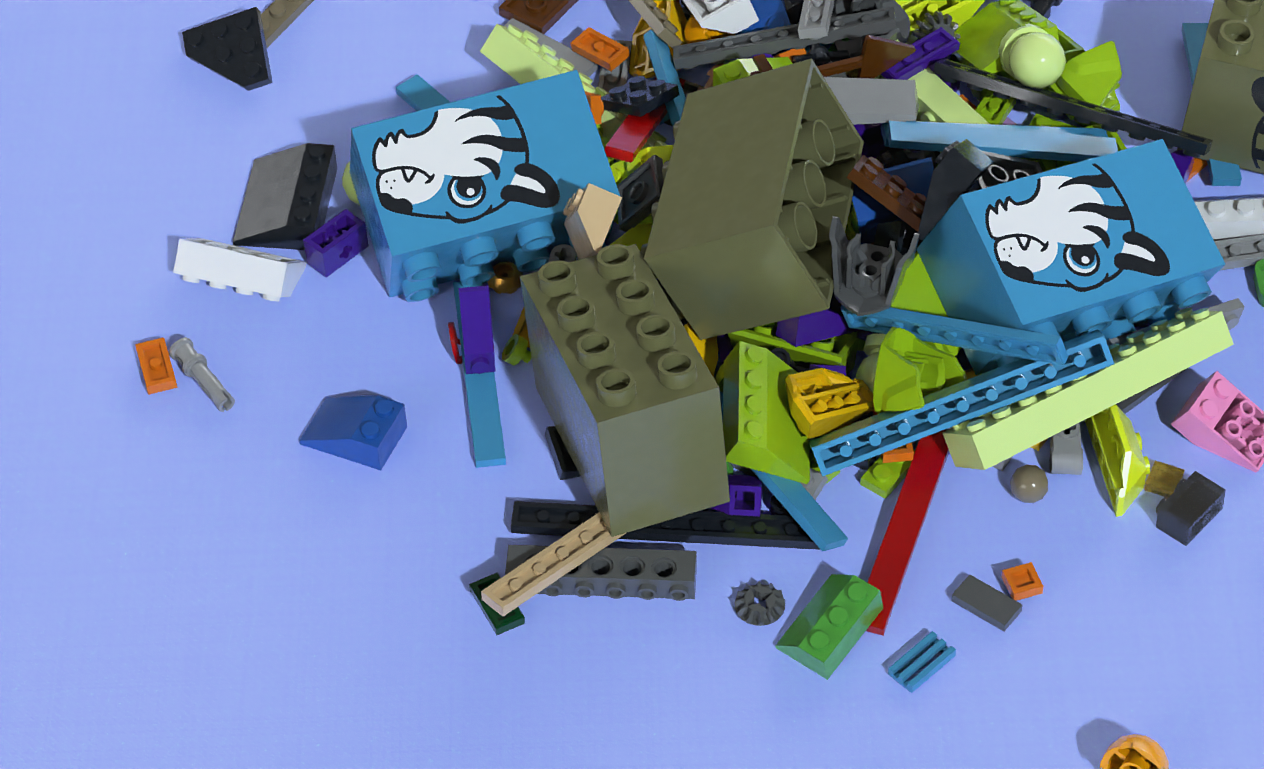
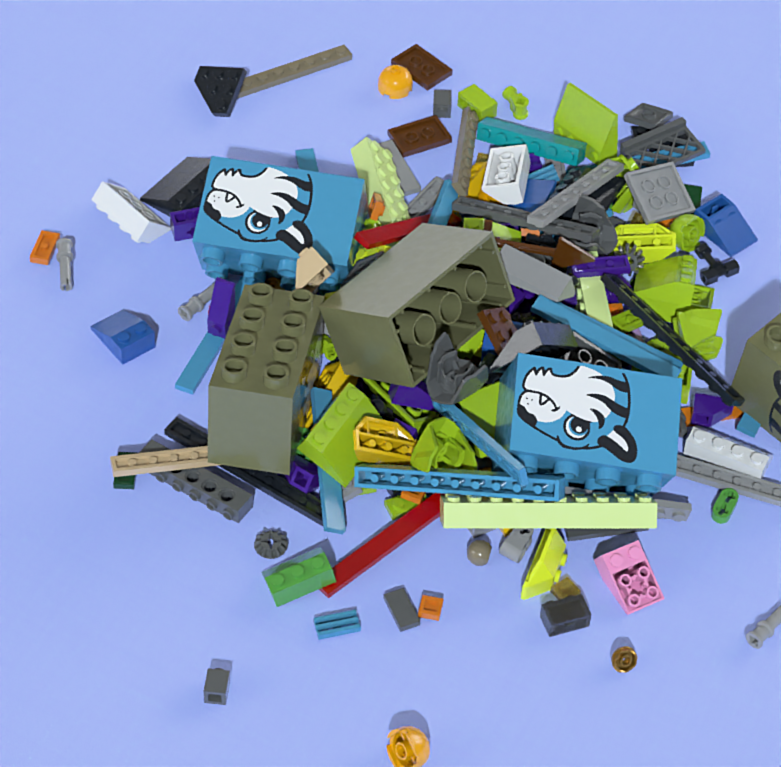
camera: 25 degrees right, 0 degrees up
orange plate [570,27,630,72] -> none
black plate [601,76,680,117] -> none
yellowish green tile [998,23,1066,88] -> none
none -> light grey pin [178,278,223,321]

